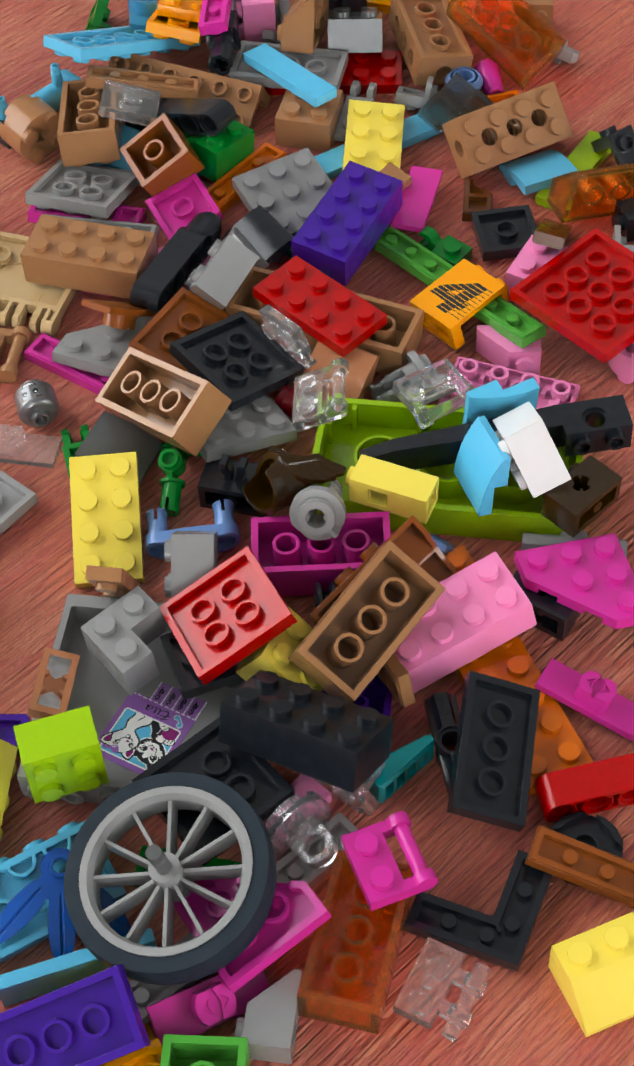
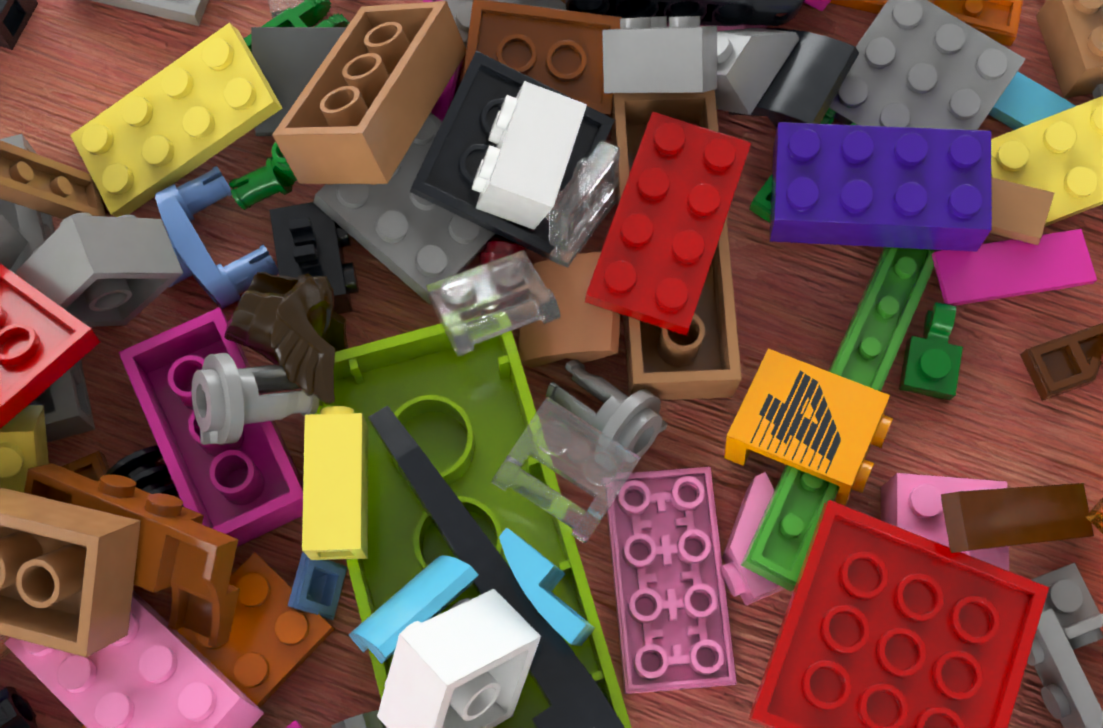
camera: 60 degrees right, 20 degrees up
black plate [471,204,537,261] -> none
none -> white brick [471,81,587,229]

